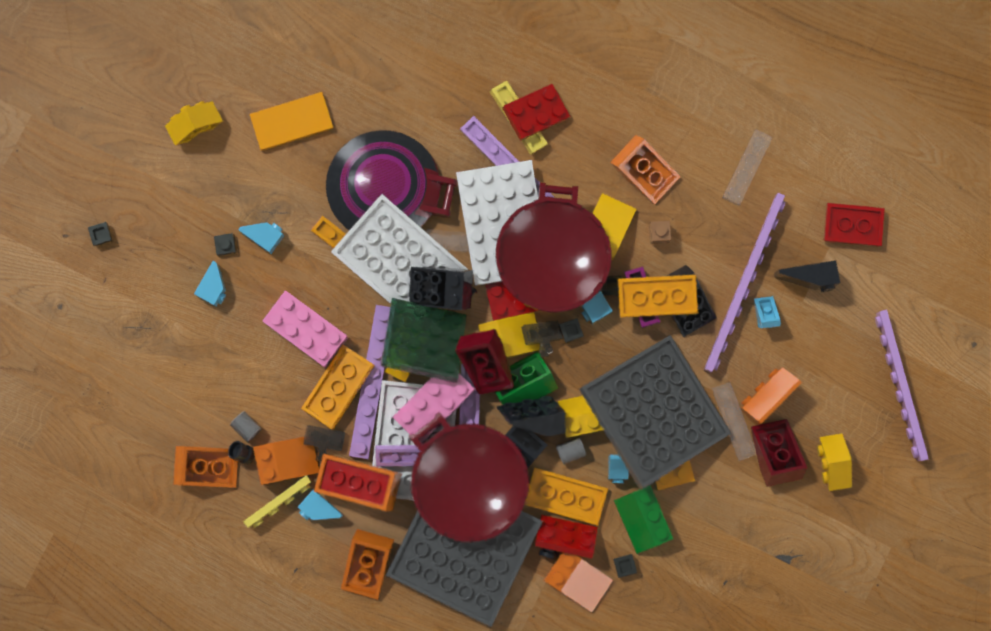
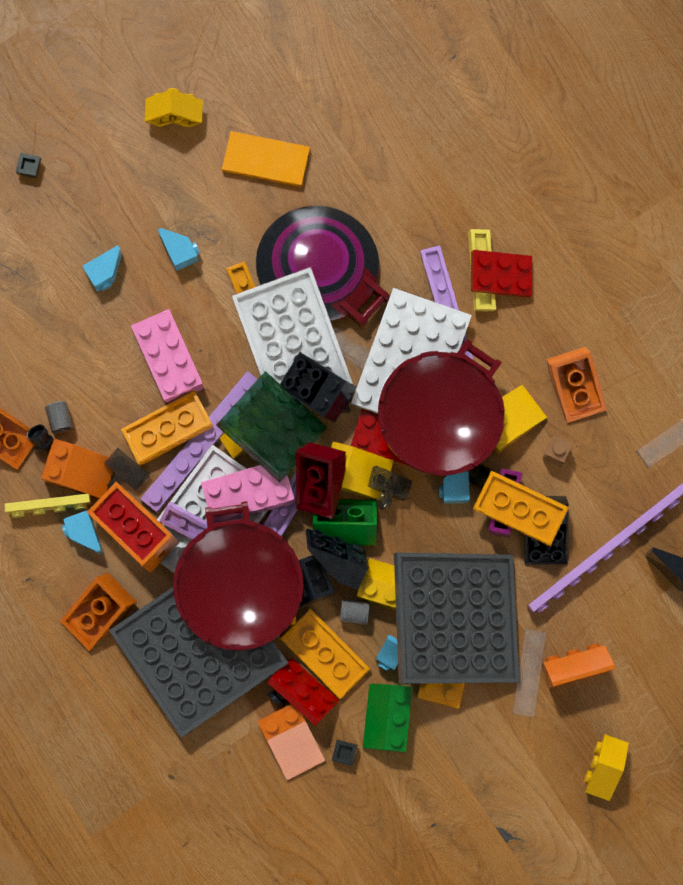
camera: 30 degrees right, 5 degrees down
pearl dark grey plate [214,233,236,256] -> none
pearl dark grey plate [559,318,584,343] -> none
dark red slope [751,419,807,487] -> none
medium azure slope [754,296,781,328] -> none

